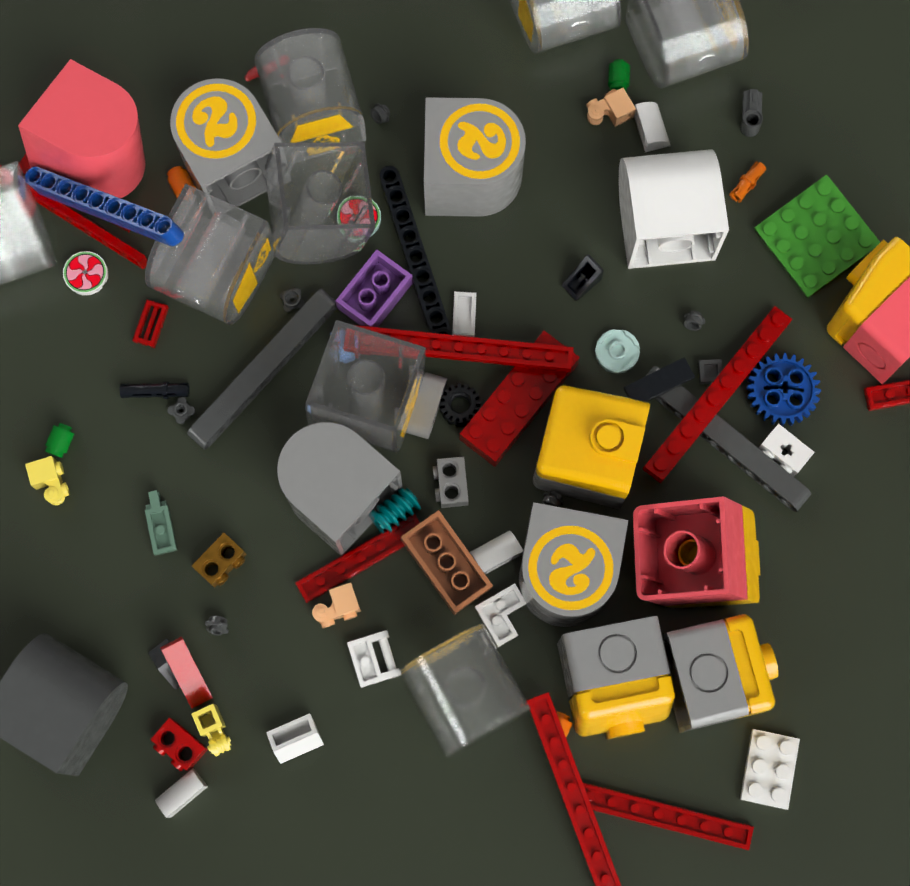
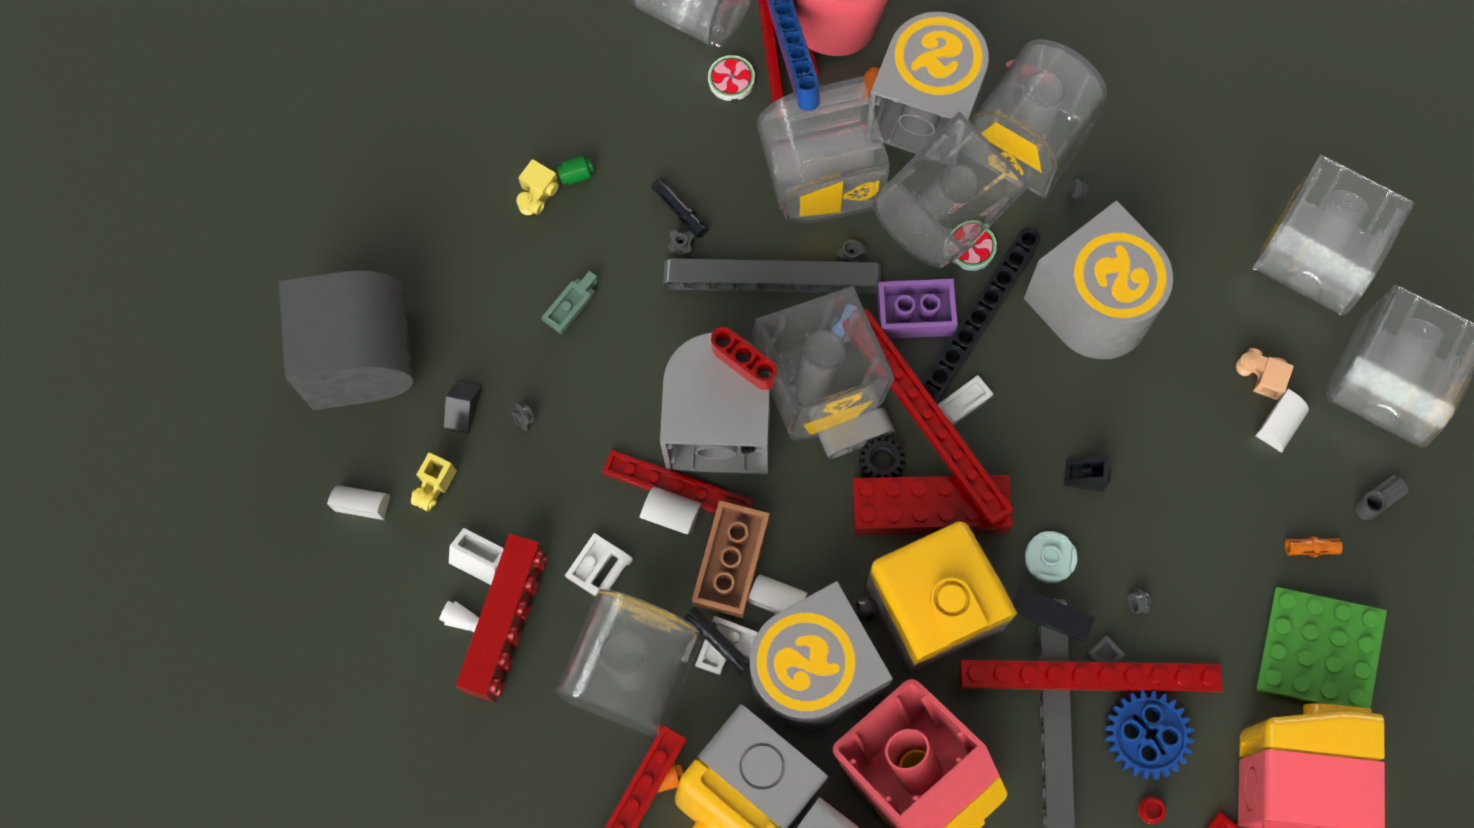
camera: 55 degrees right, 5 degrees down
red tile [132,299,169,349] -> none
red brick [150,717,208,771] -> none
tile [160,637,213,709] -> none
pearl gold brick [192,533,247,588] -> none
light nougat brick [312,582,361,628] -> none
teal piece [369,488,421,534] -> none
light grey brick [433,457,469,508] -> none
green brick [608,59,630,92] -> none
white brick [619,149,729,269] -> none
white brick [759,424,815,477] -> none
none -> white cone [439,601,479,632]
none -> red brick [456,534,548,703]
none -> white brick [639,486,702,535]
none -> black pin [683,606,750,674]
none -> red beam [711,327,777,390]
none -> red plate [1138,796,1166,825]

